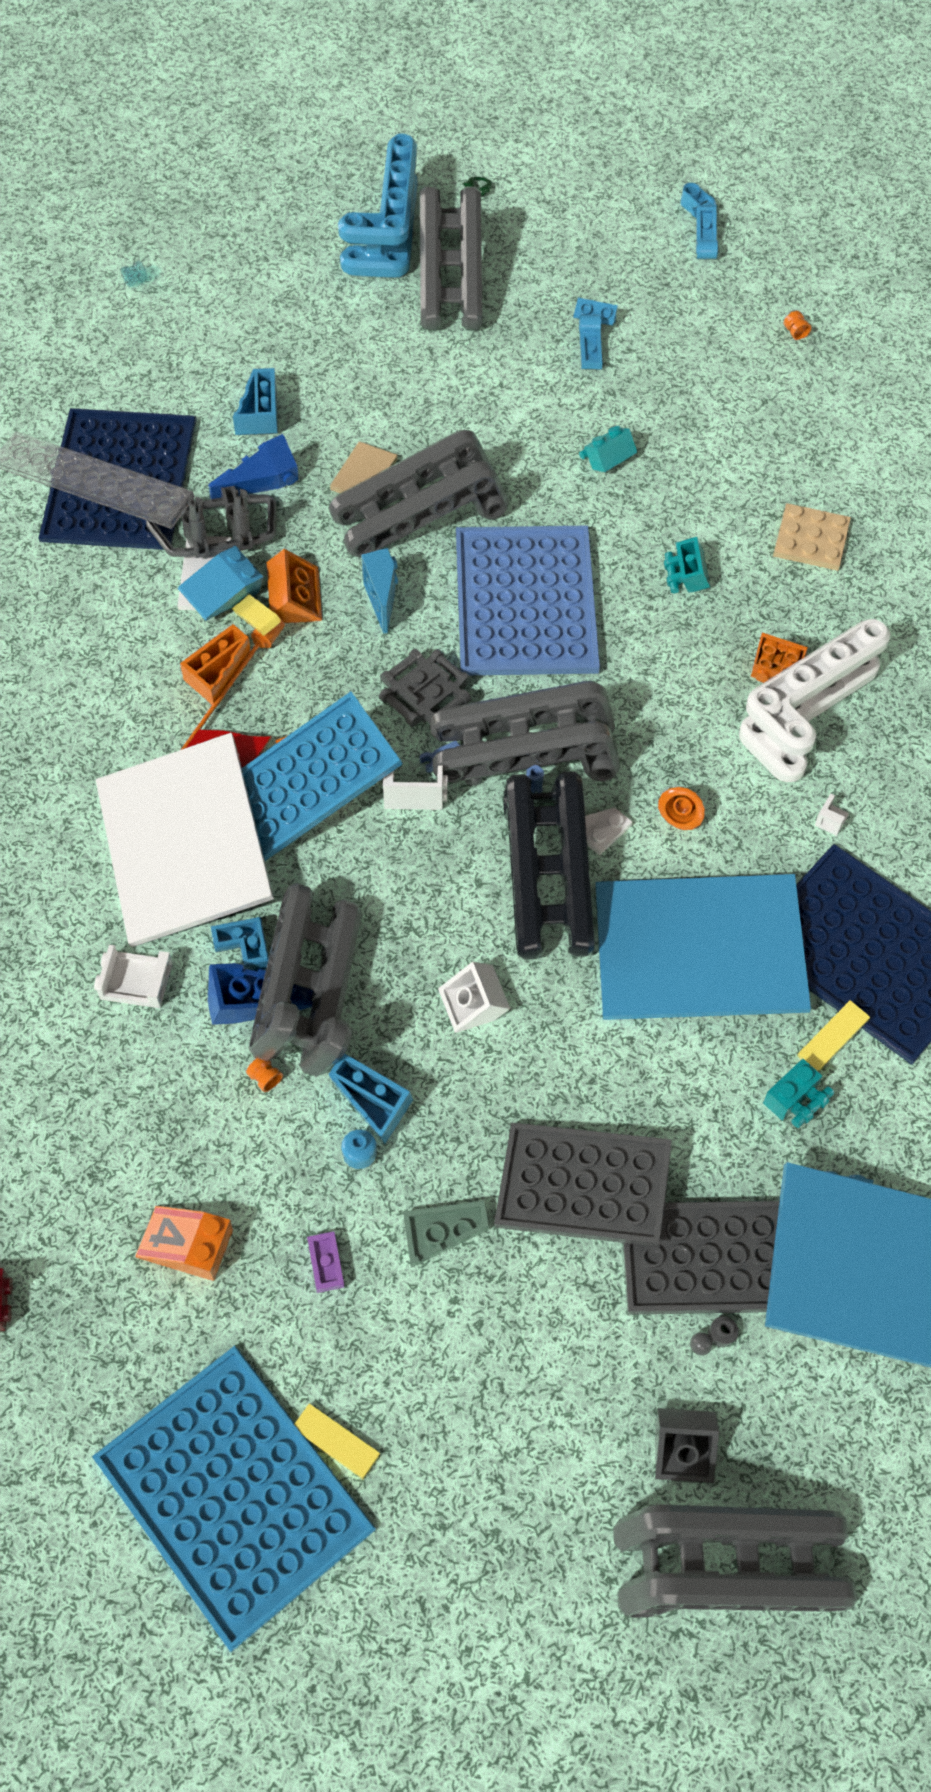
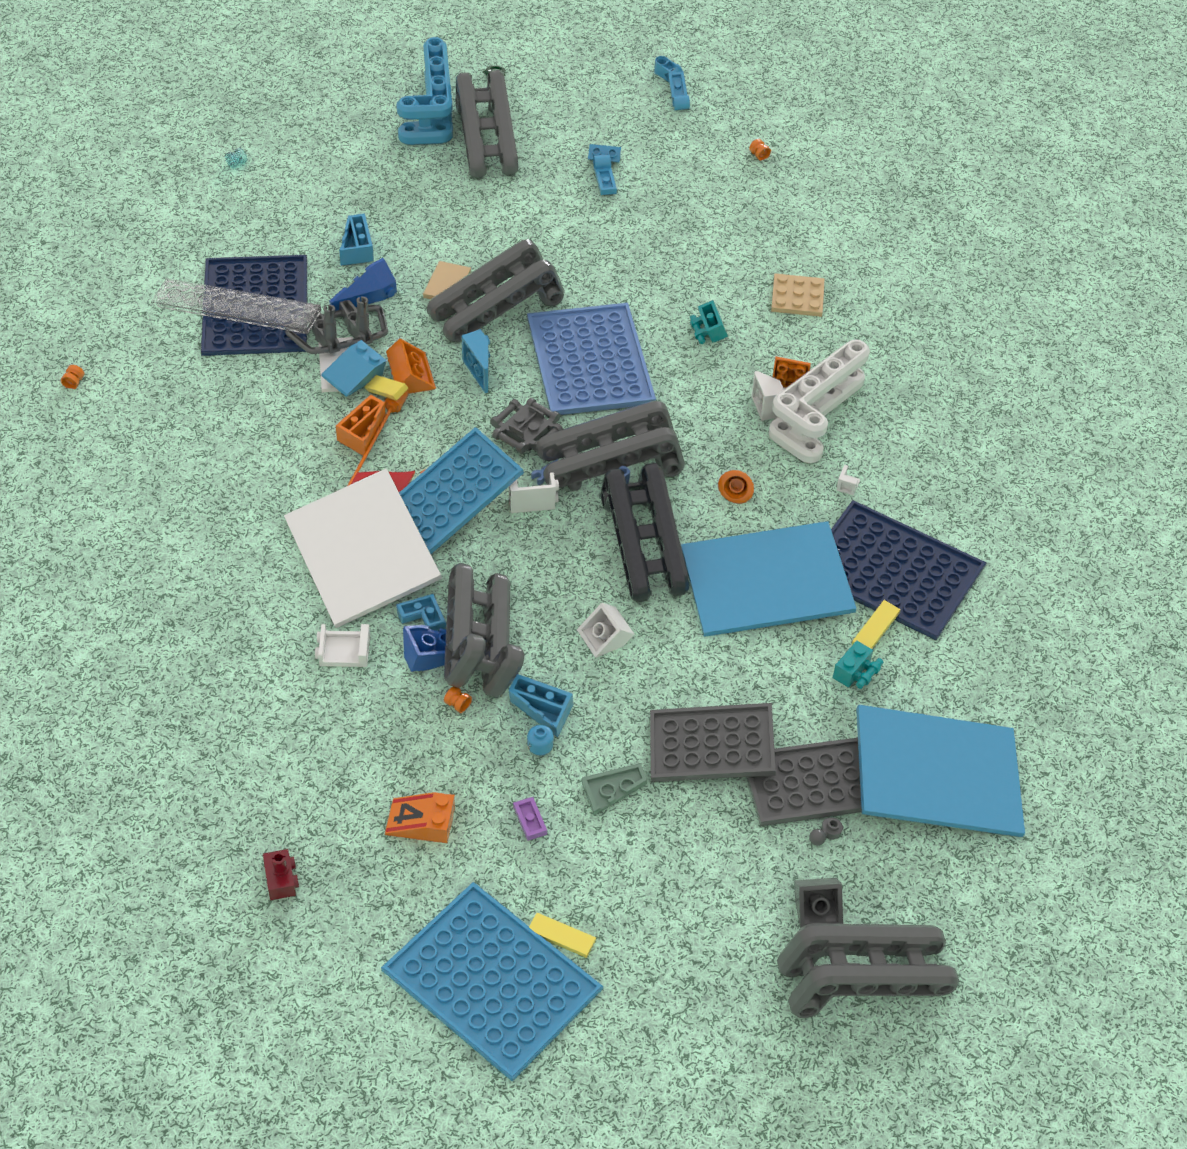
camera: 10 degrees left, 10 degrees down
teal brick [579,426,637,472] -> none
white wing [585,807,633,855] -> none
none -> white slope [751,371,786,421]

